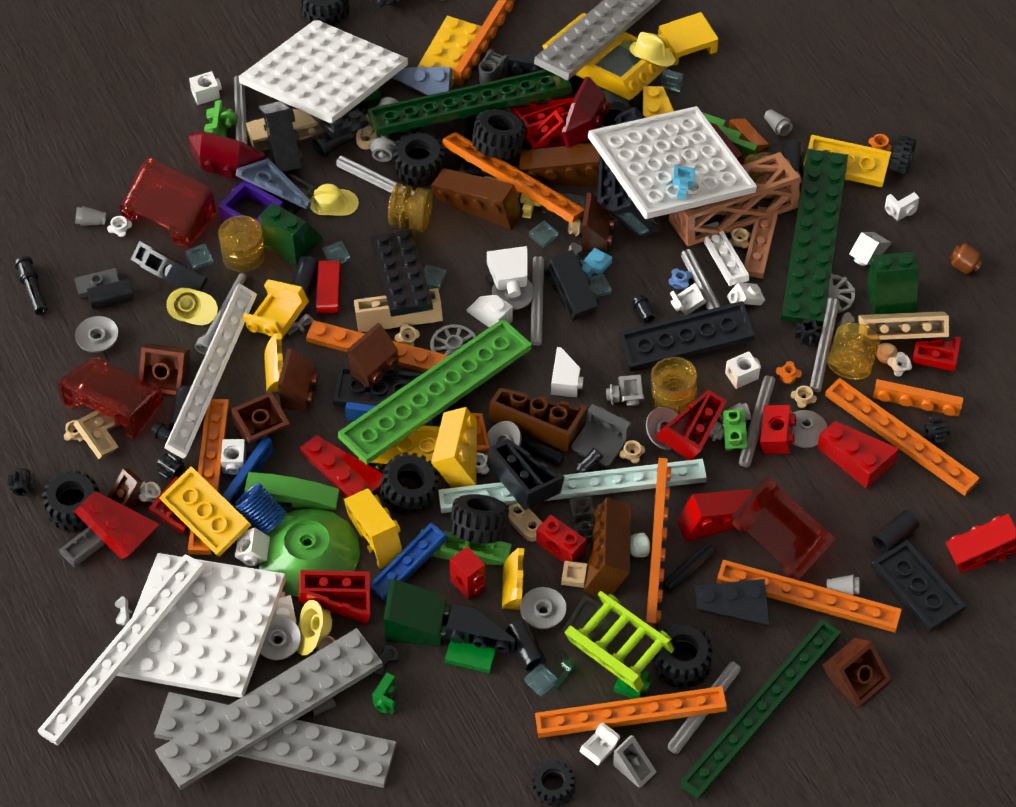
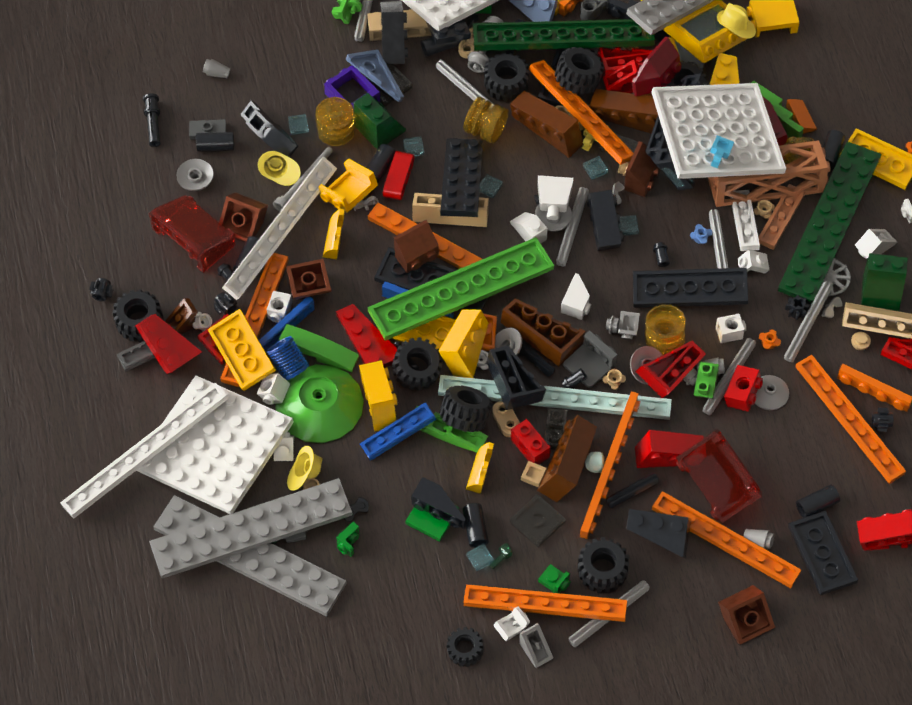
camera: 15 degrees right, 5 degrees up
tan plate [64,420,84,442] -> none
tan plate [74,404,122,459] -> none
white plate [107,216,132,237] -> none
piece [115,596,132,626] -> none
clear red windscreen [119,158,217,248] -> none
dark red wedge [188,131,266,180] -> none
light grey dish [260,616,301,660] -> none
copper slope [278,348,319,412] -> none
red wedge [298,570,370,625] -> none
light yellow piece [310,184,359,216] -> none
dark green slope [384,579,450,647] -> none
tan plate [395,324,420,346] -> none
light grey wheel [430,324,476,355] -> none
red brick [450,546,486,600] -> none
light grey dish [520,587,566,629] -> none
lime fence [565,591,674,692] -> none
medium azure plate [582,248,612,279] -> none
clear light blue tile [661,69,683,92] -> none
white bracket [670,283,707,315] -> none
dark green plate [680,619,841,800] -> none
light grey cone [764,109,792,136] -> none
tan plate [791,386,817,408] -> none
red wedge [817,421,899,489] -> none
clear yellow wheel [827,323,880,380] -> none
white plate [887,352,912,377] -> none

